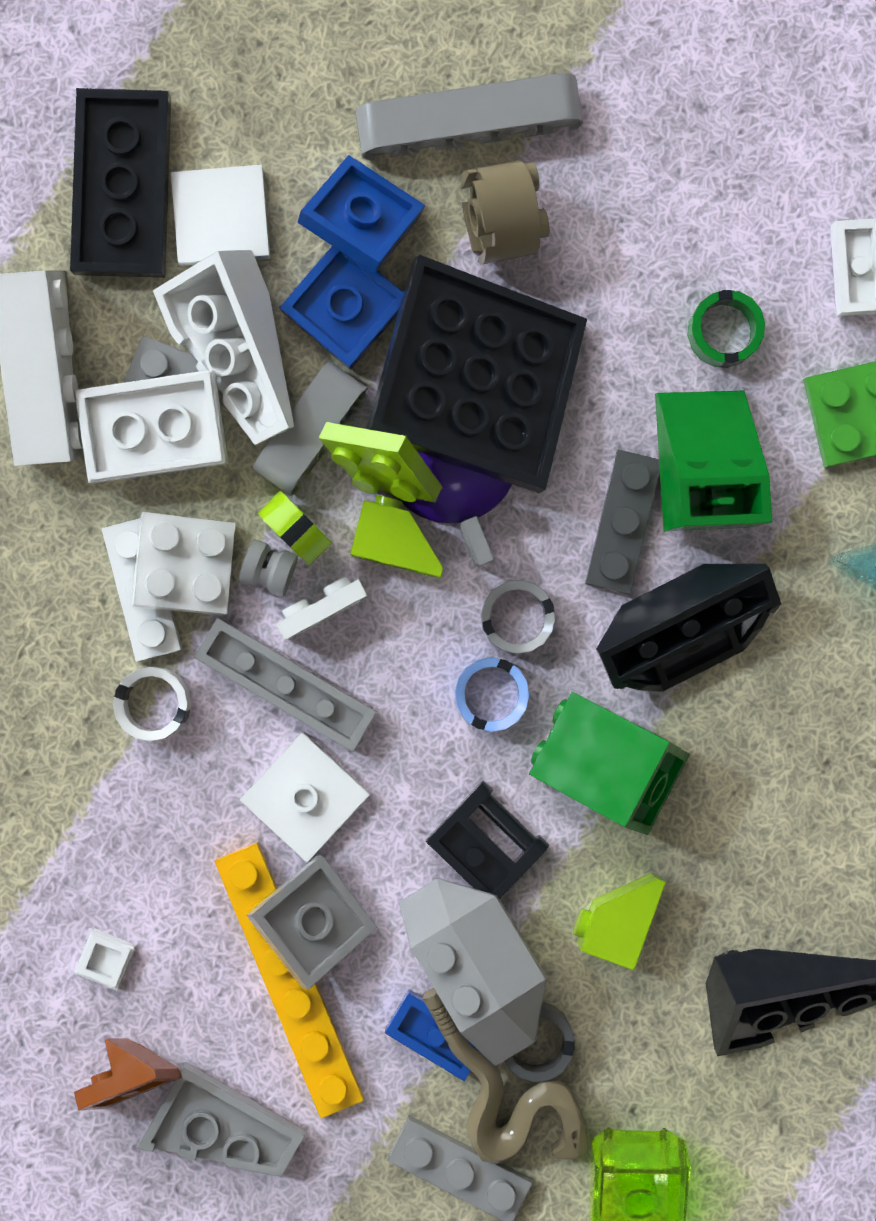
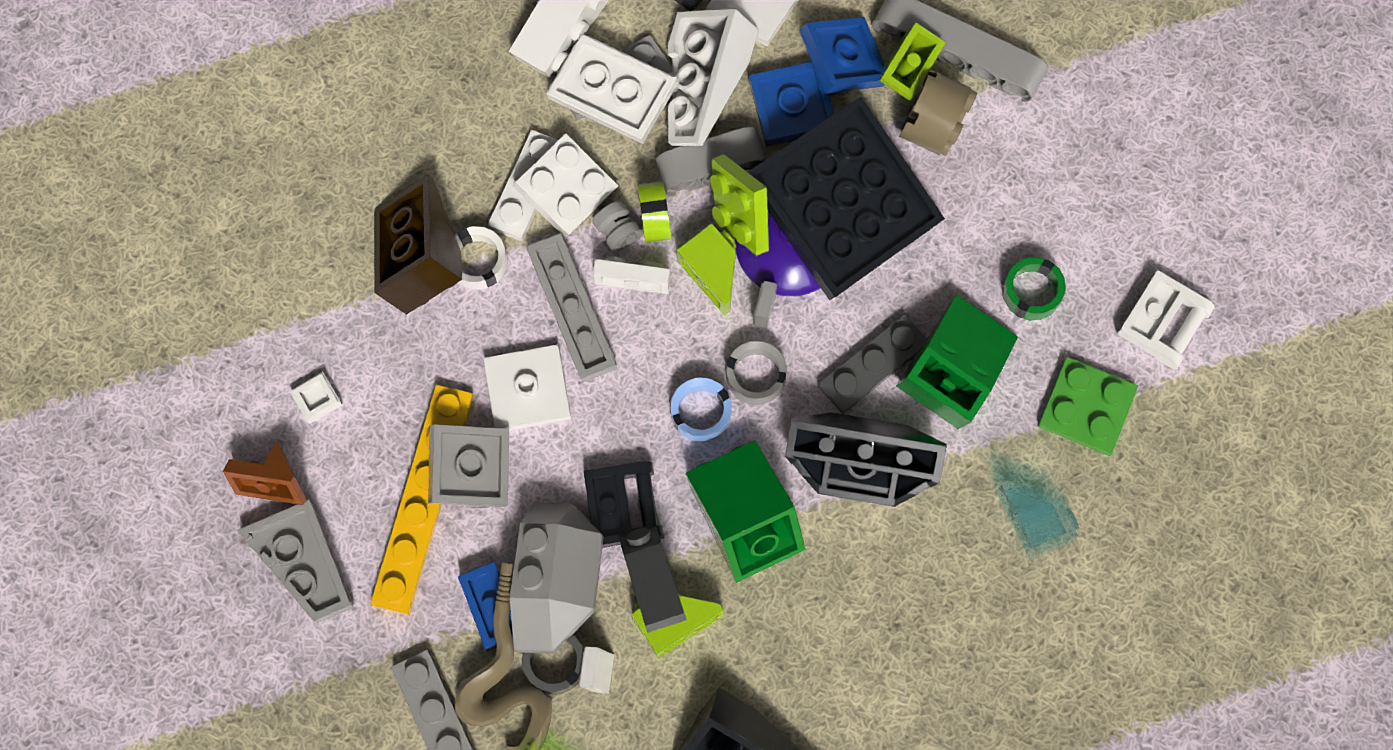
camera: 40 degrees right, 15 degrees down
none -> dark brown slope [374,175,462,315]
none -> white tile [579,647,614,694]
none -> dark grey slope [619,527,687,633]
none -> lime slope [879,22,946,101]

